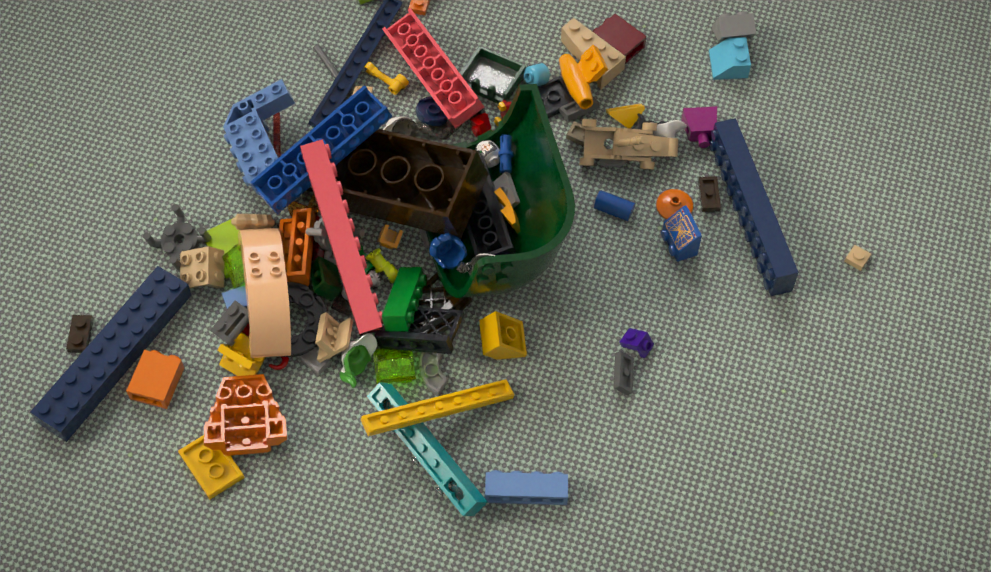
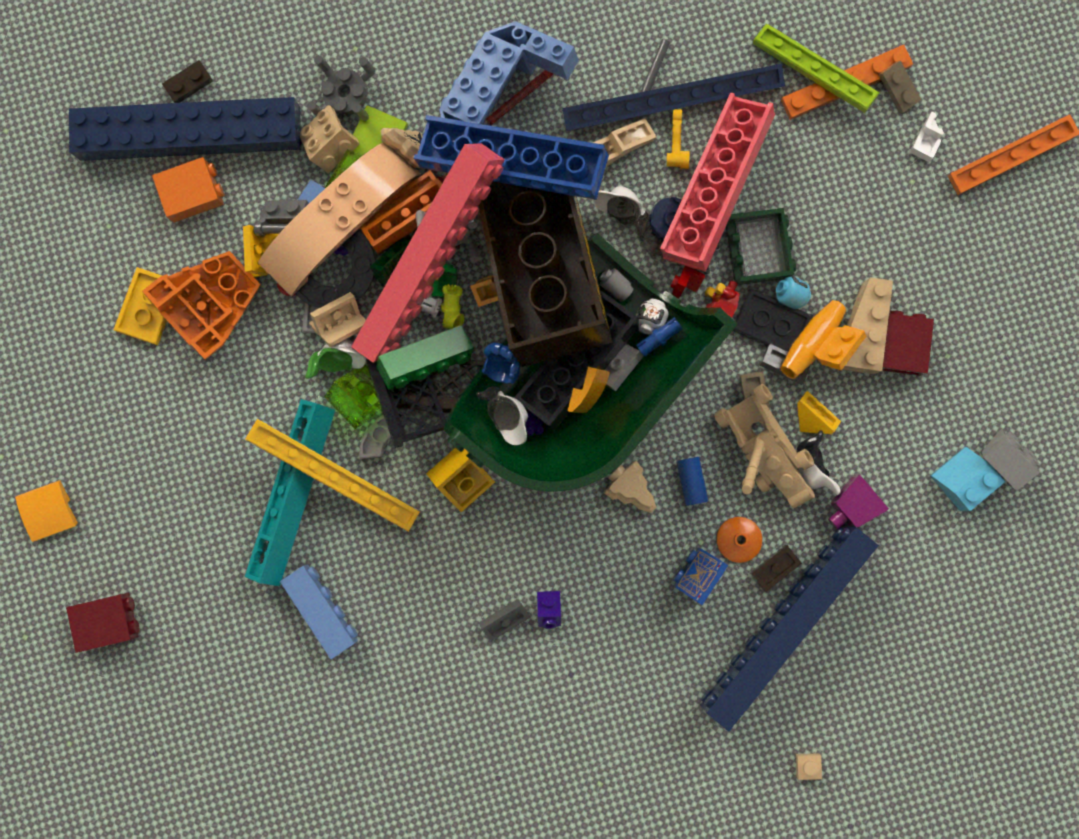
camera: 60 degrees right, 25 degrees up
none -> tan rock [603,460,657,513]

